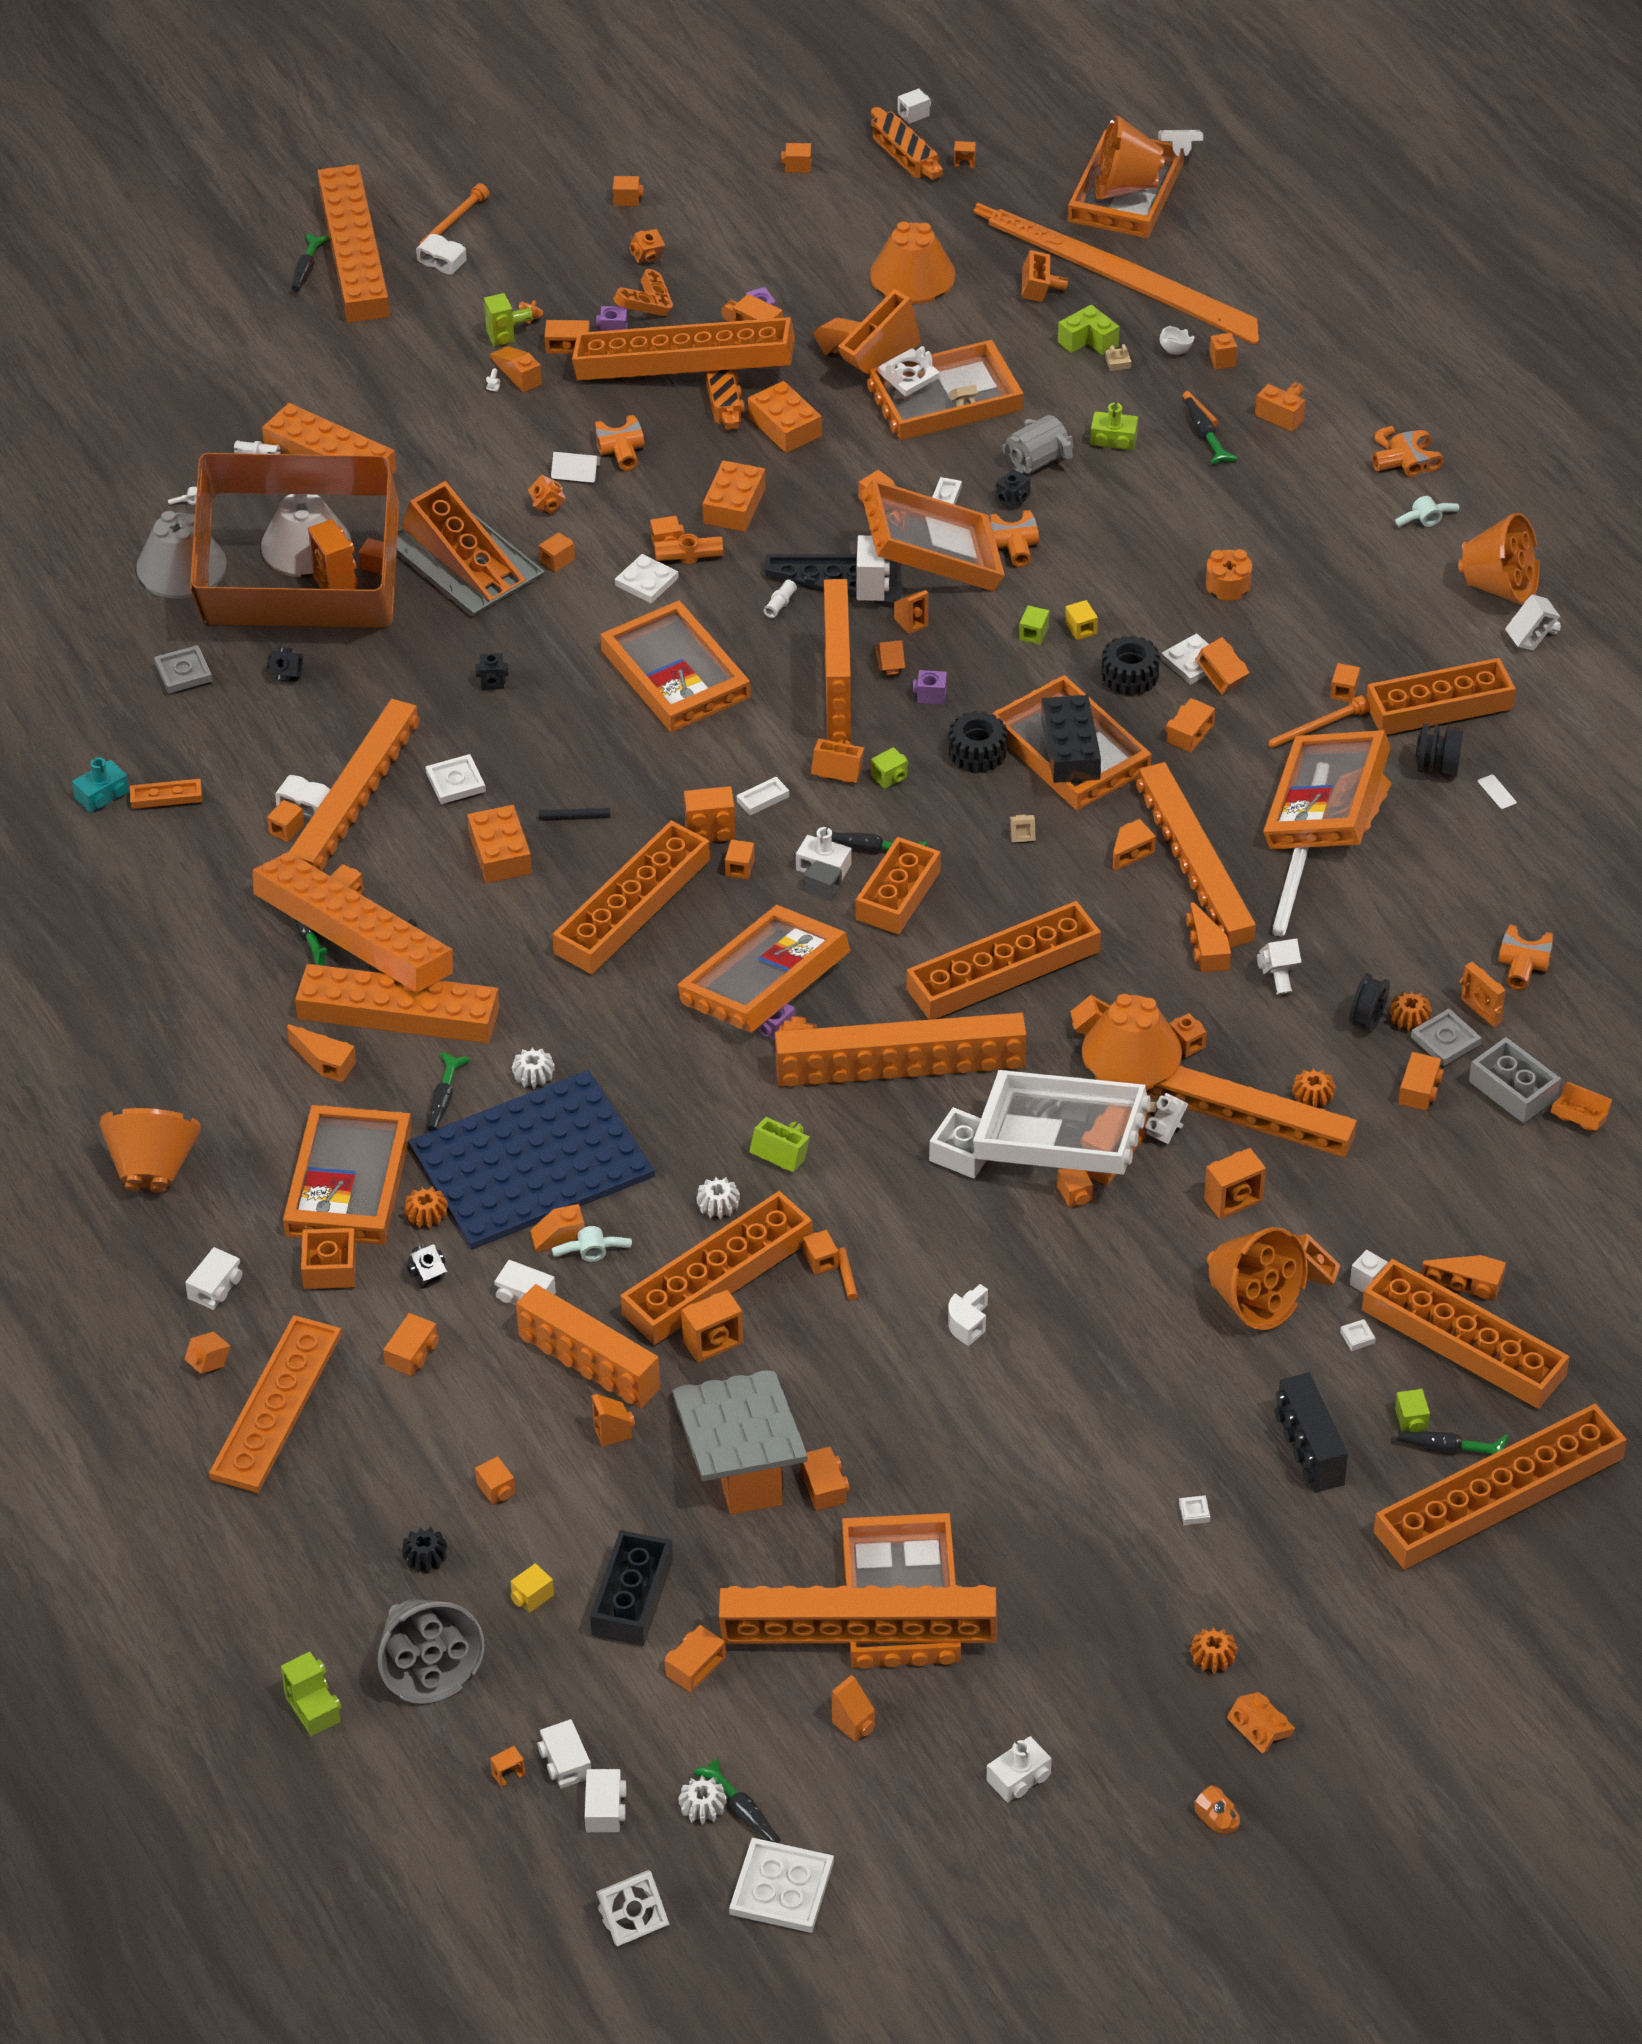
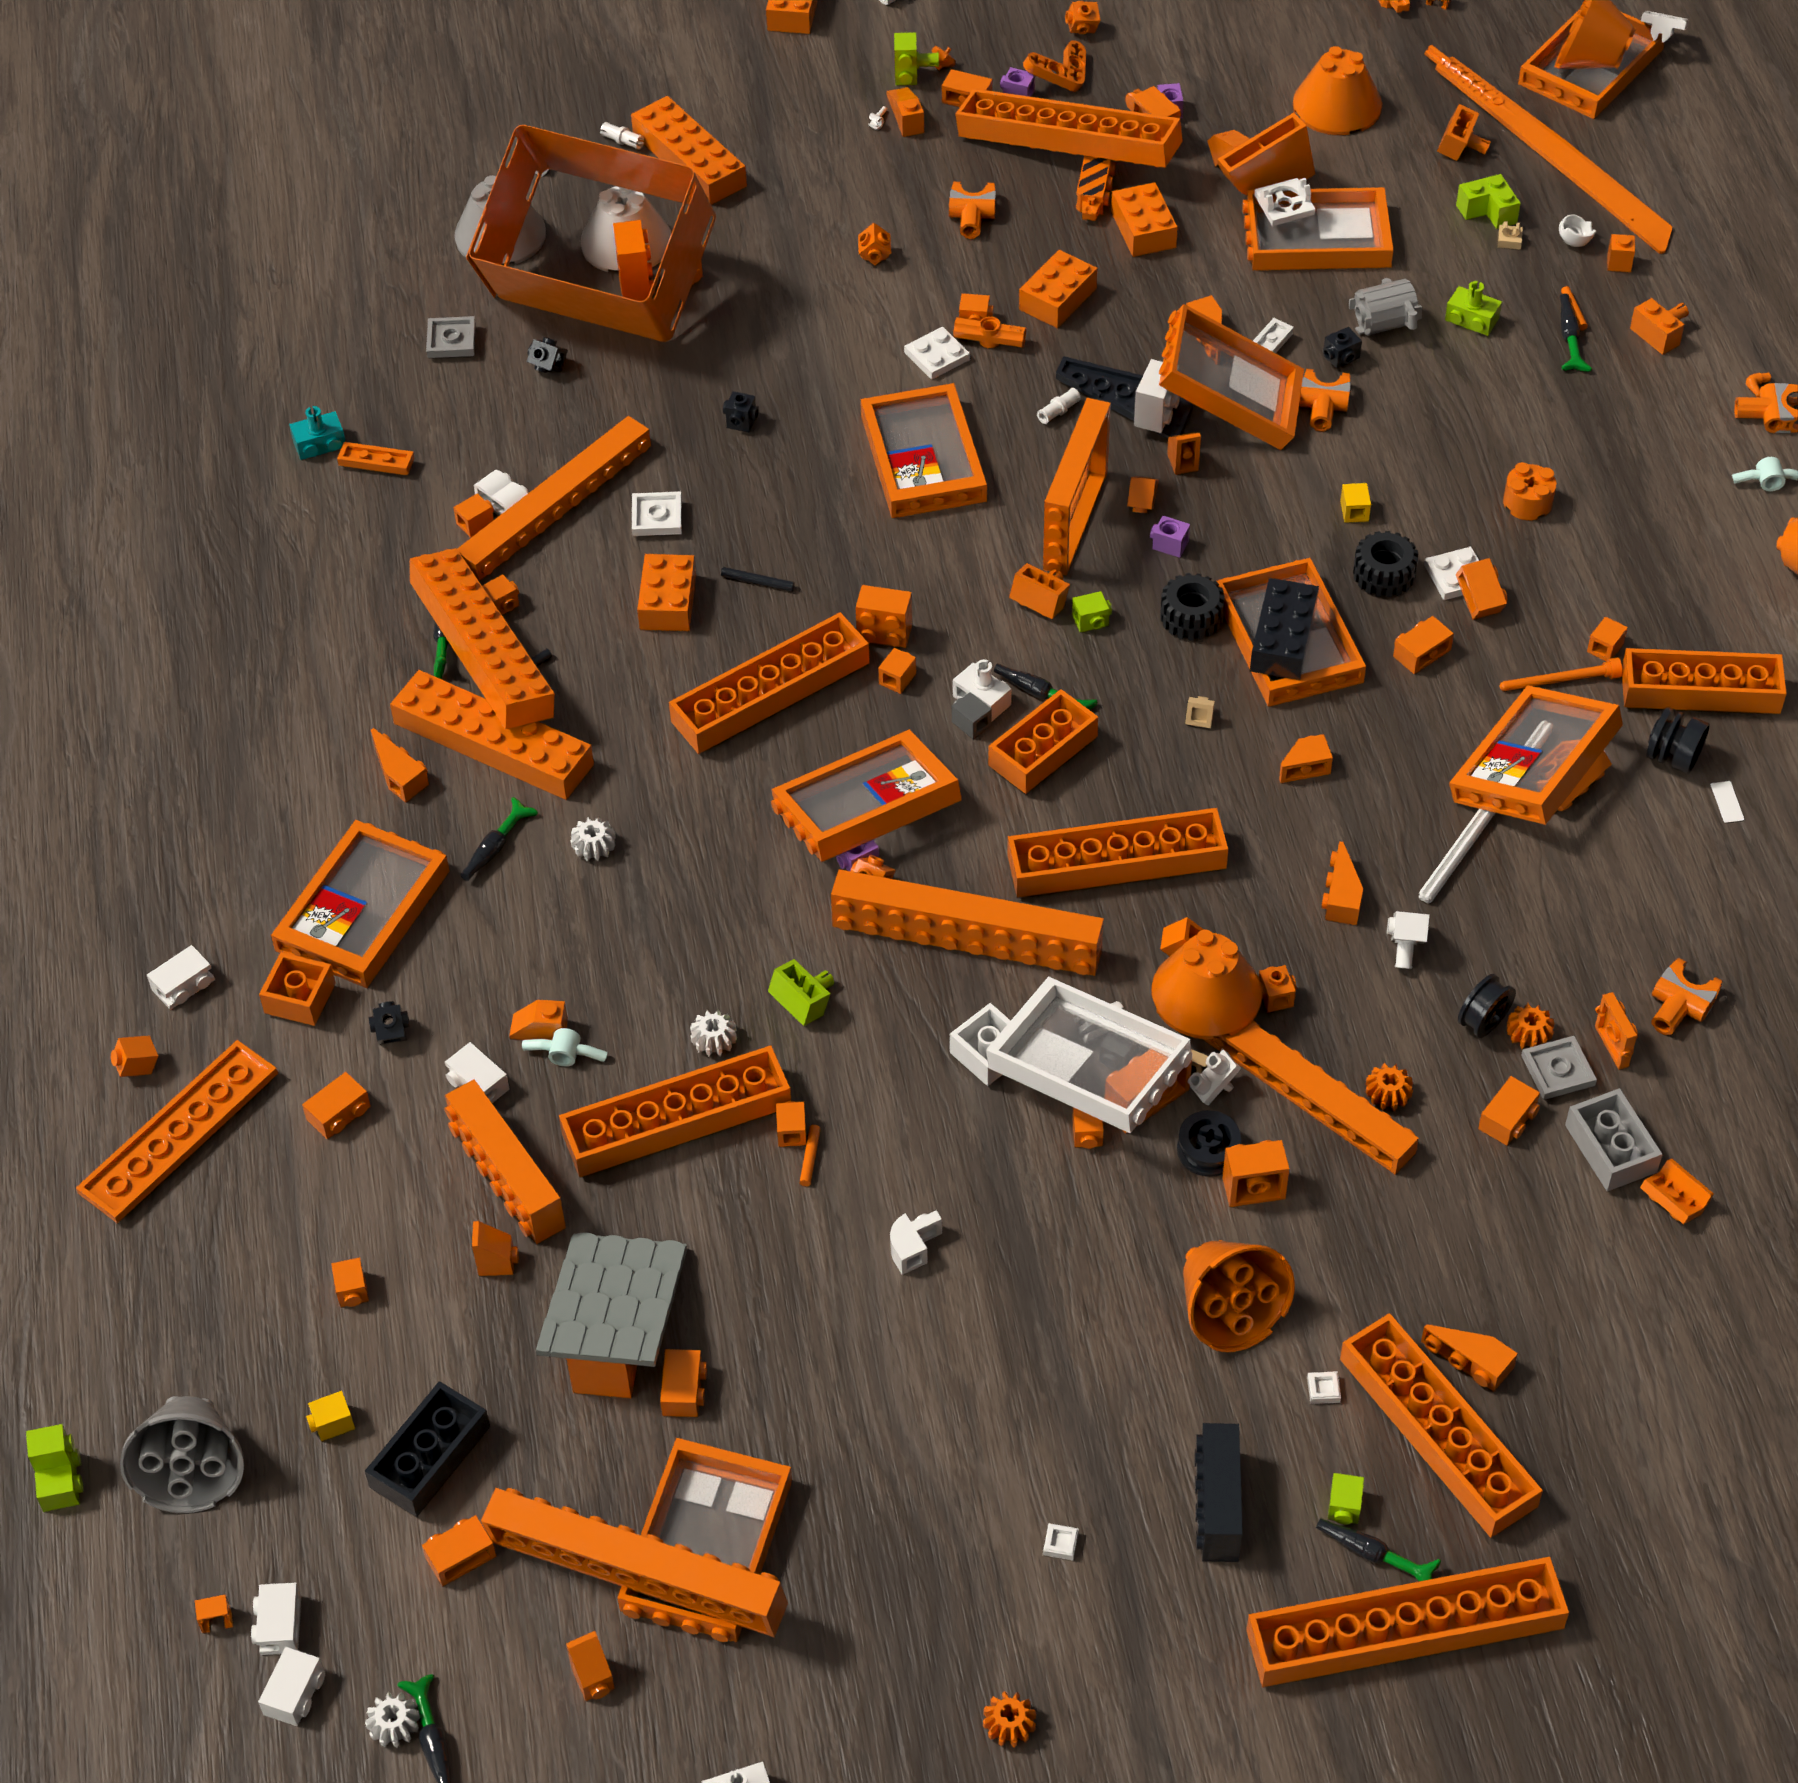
camera: 20 degrees right, 5 degrees up
orange cone [99,1108,201,1193] -> none
orange piece [382,481,545,617] -> none
black gear [402,1527,448,1573] -> none
orange gear [404,1186,448,1229] -> none
dark blue plate [408,1070,655,1250] -> none
orange brick [539,532,575,572] -> none
white panel [551,452,601,483] -> none
orange brick [681,1289,743,1363] -> none
white tile [737,777,789,816] -> none
tan tile [949,385,978,407] -> none
lime brick [1019,606,1050,645] -> none
orange brick [1136,762,1256,948] -> none
orange slope [1298,1233,1340,1285] -> none
white brick [1350,1250,1388,1293] -> none
none -> black wheel [1177,1110,1241,1177]

